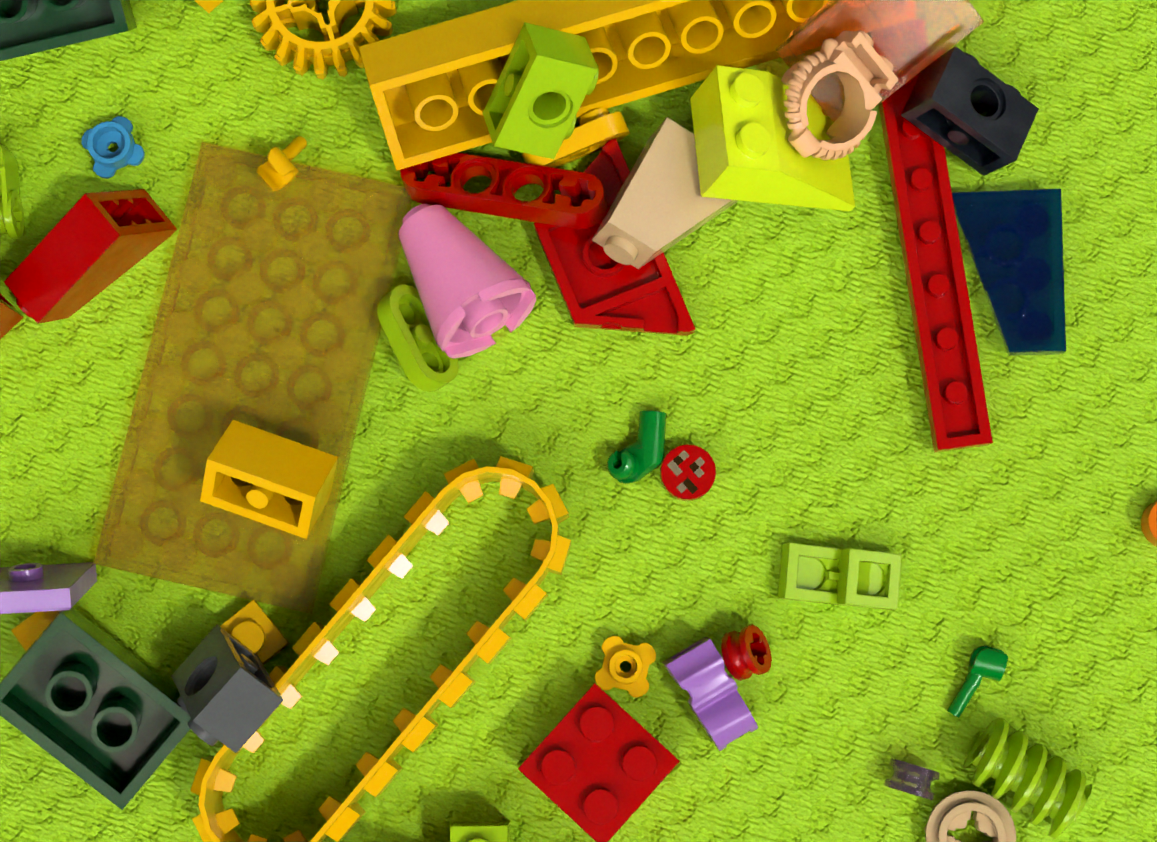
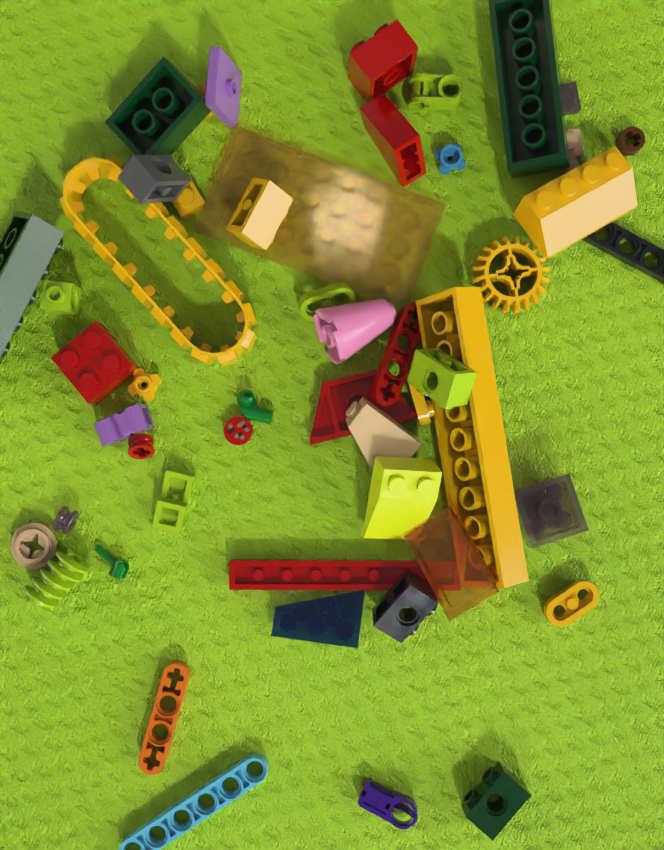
camera: 95 degrees right, 5 degrees up
yellow hand [256,136,307,191] -> none
light nougat piece [781,30,899,160] -> none

